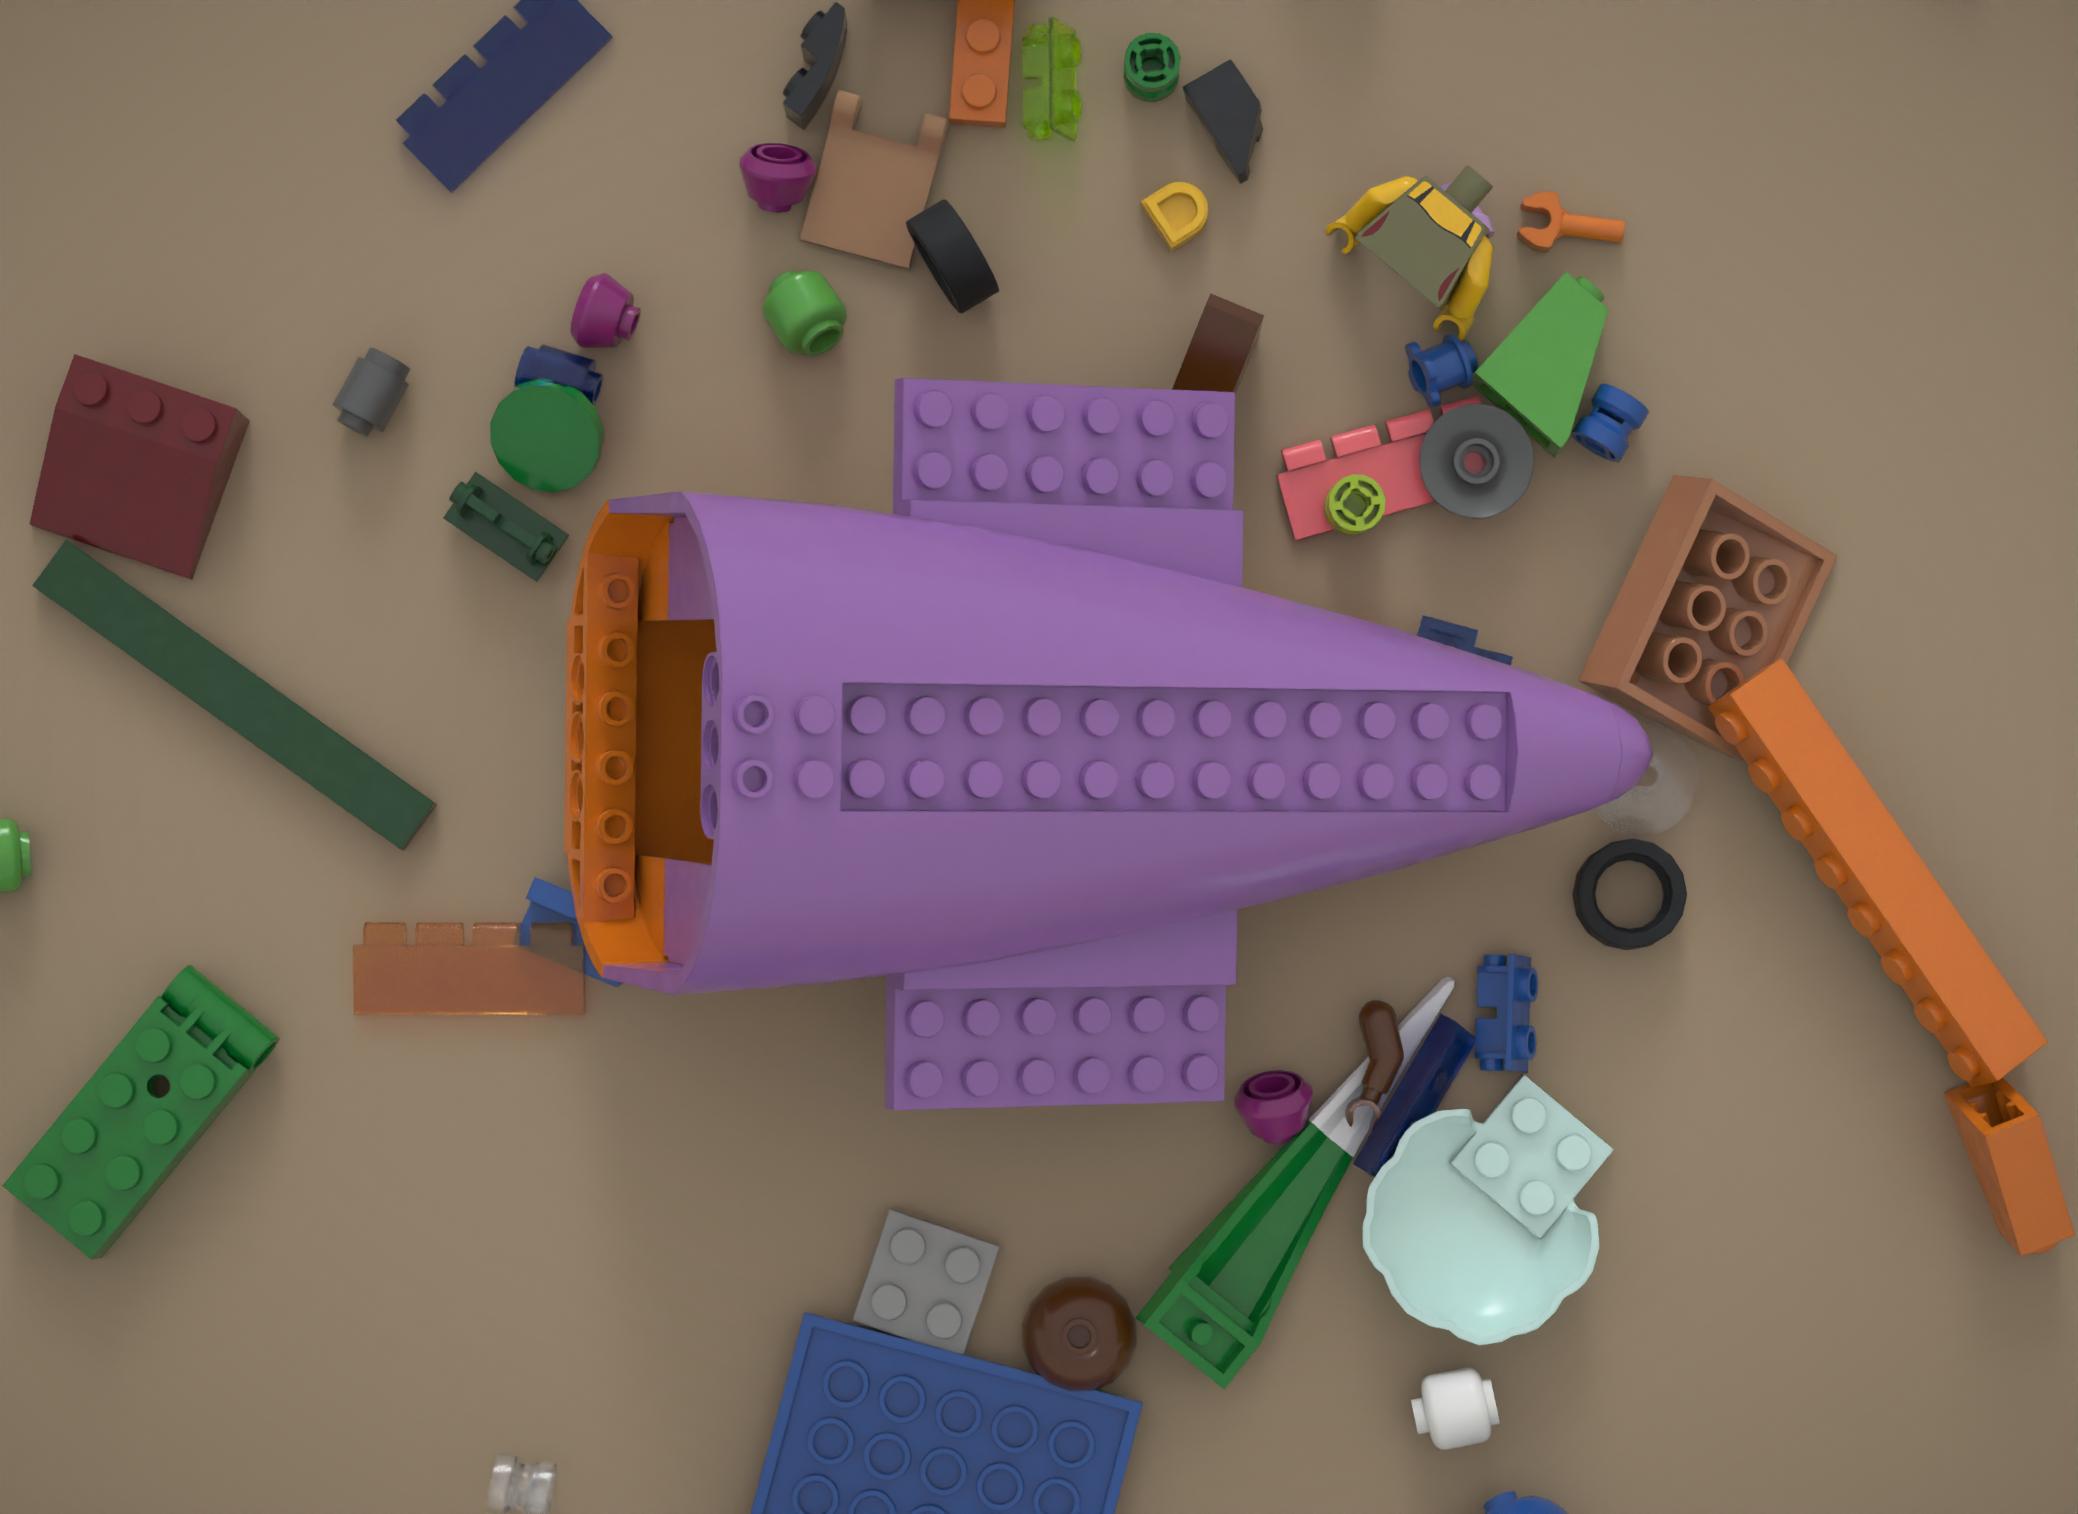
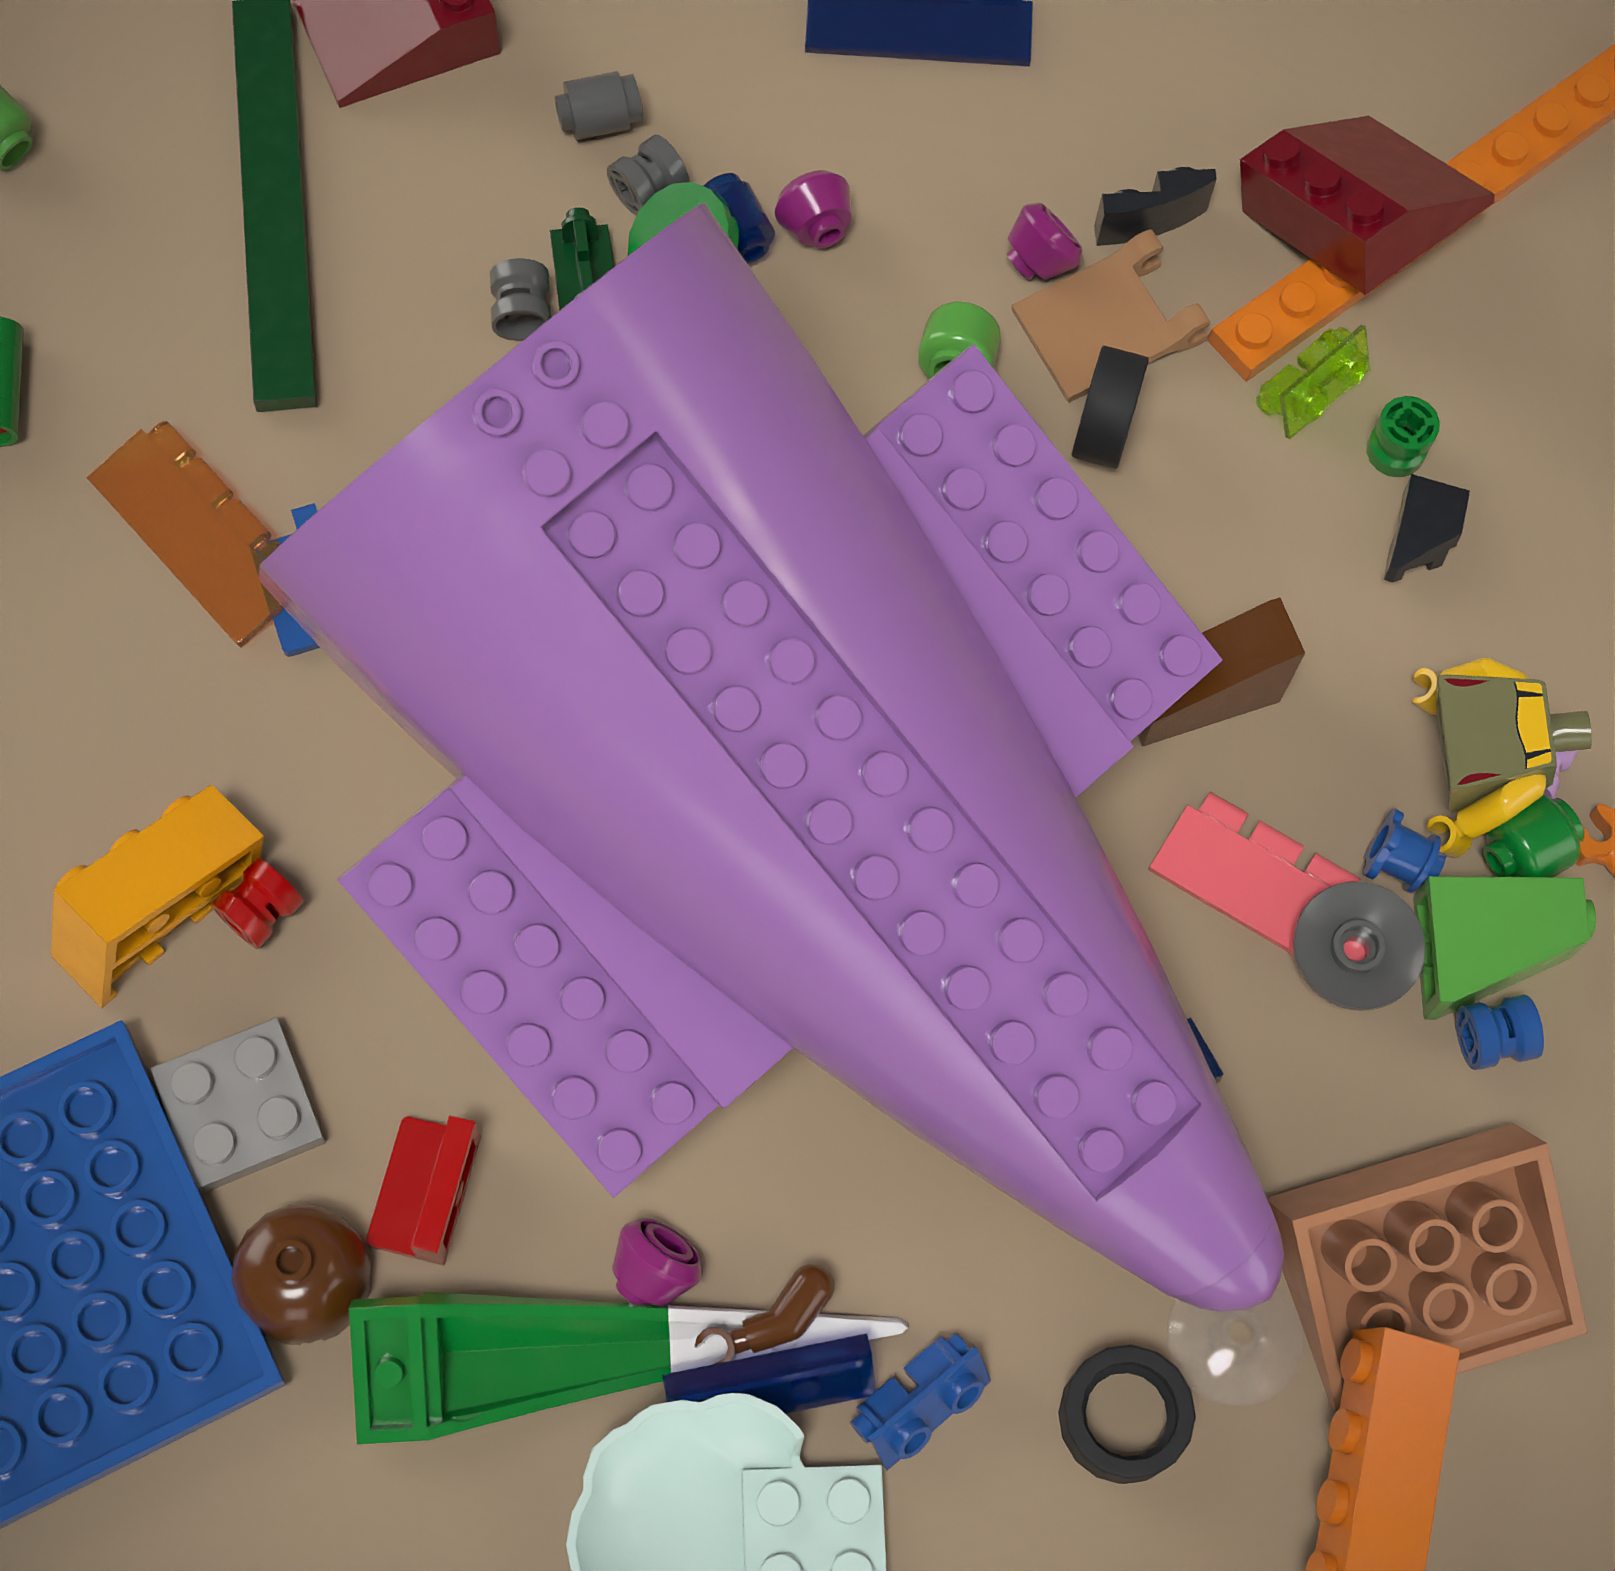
camera: 40 degrees right, 15 degrees down
yellow tile [1140,182,1208,252] -> none
lime wheel [1324,474,1386,536] -> none
none -> light orange wedge [51,784,264,1009]
none -> red wheel [210,858,304,949]
none -> red panel [366,1115,481,1266]
none -> dark grey wheel [490,258,551,341]
none -> dark grey wheel [607,134,688,216]
none -> green head [1483,794,1584,877]

